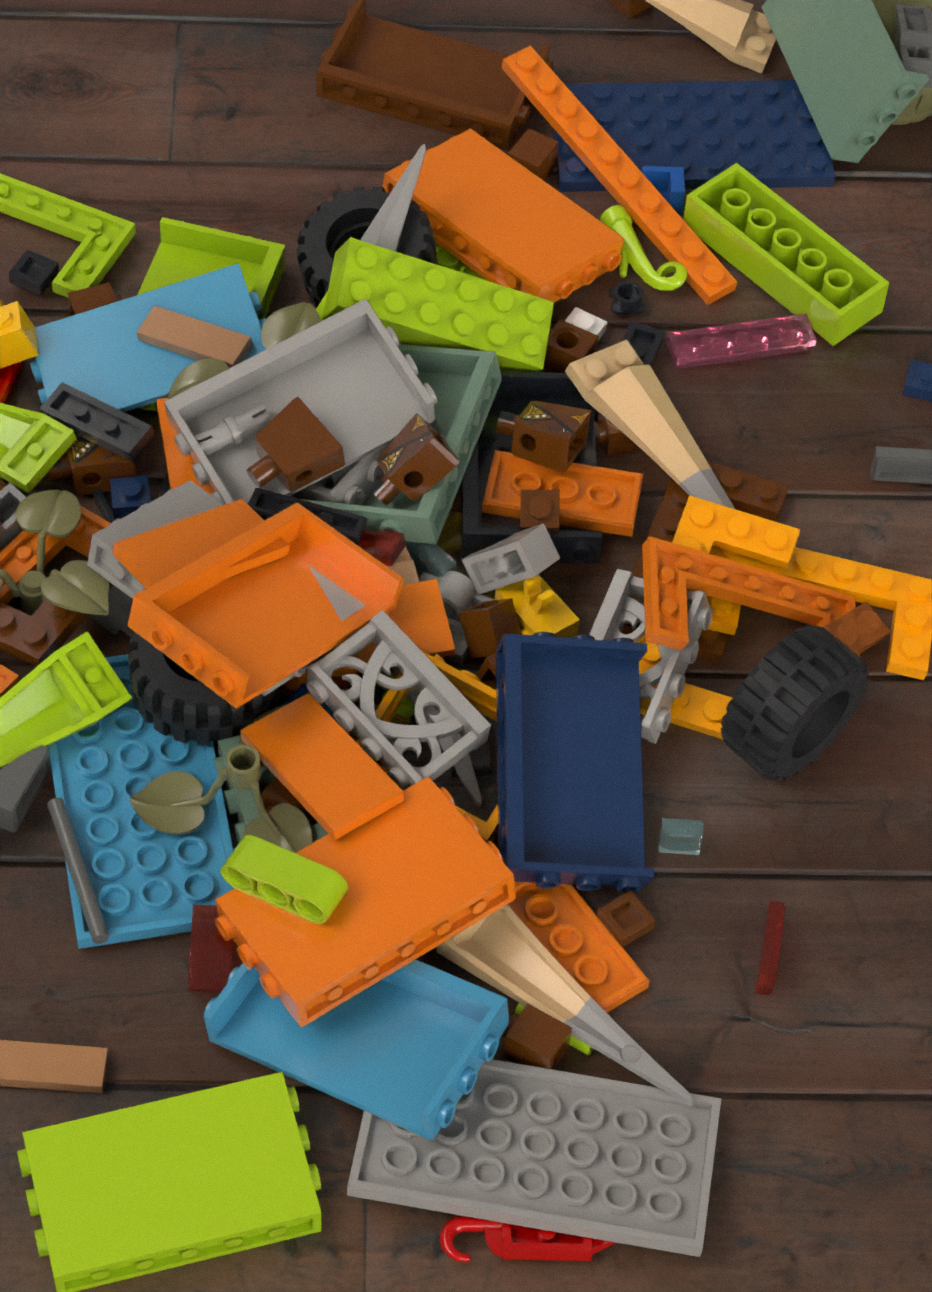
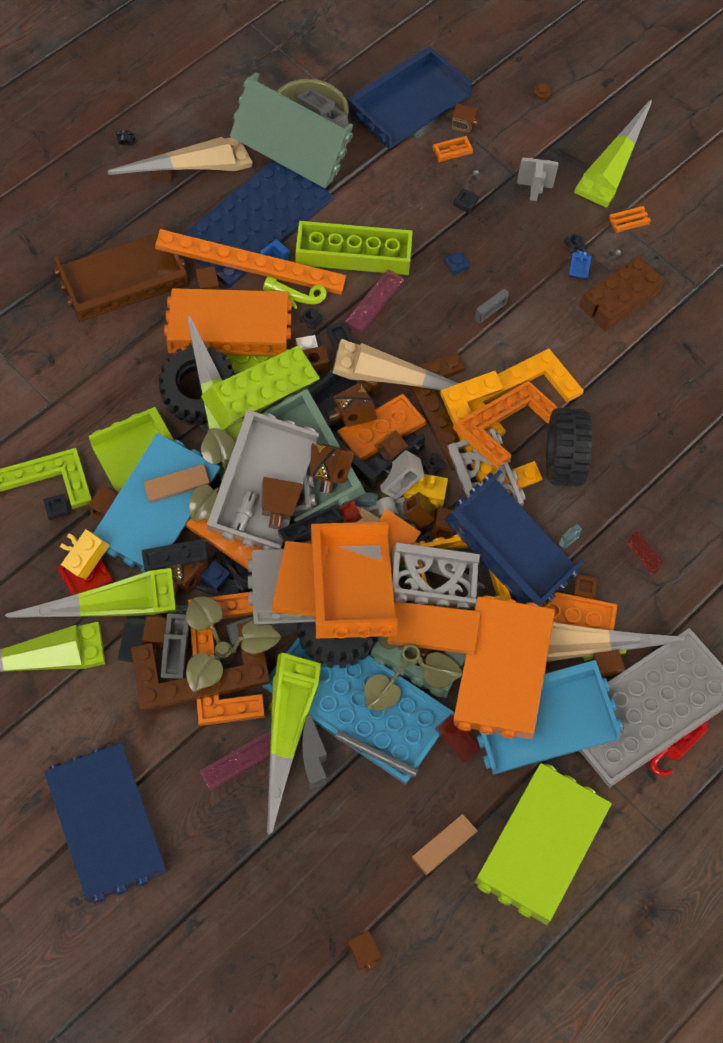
camera: 45 degrees left, 10 degrees up
lime beam [220,835,349,924] -> none
dark orange plate [824,602,891,655] -> none
none -> black plate [421,453,445,475]

